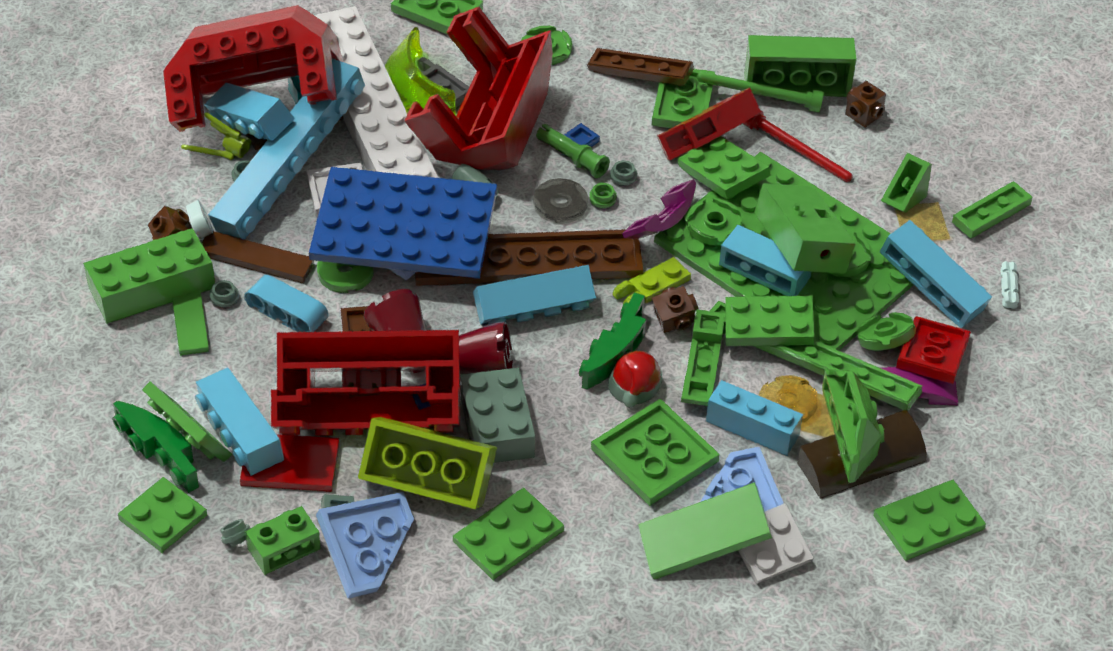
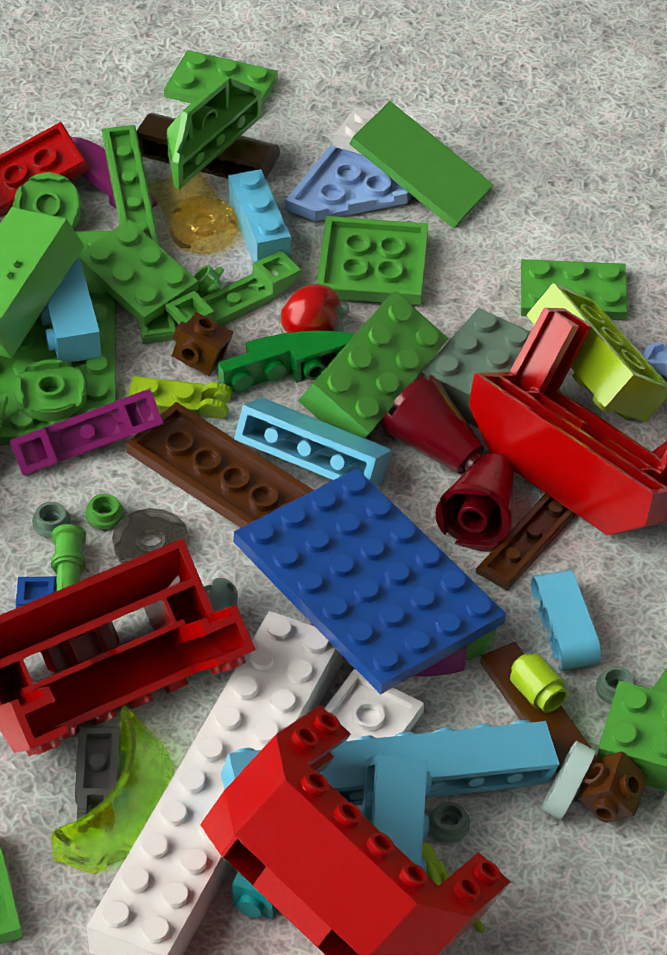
camera: 135 degrees left, 0 degrees up
none -> bright green plate [194,265,224,297]
none -> bright green brick [298,290,449,438]
none -> lime brick [510,653,569,713]

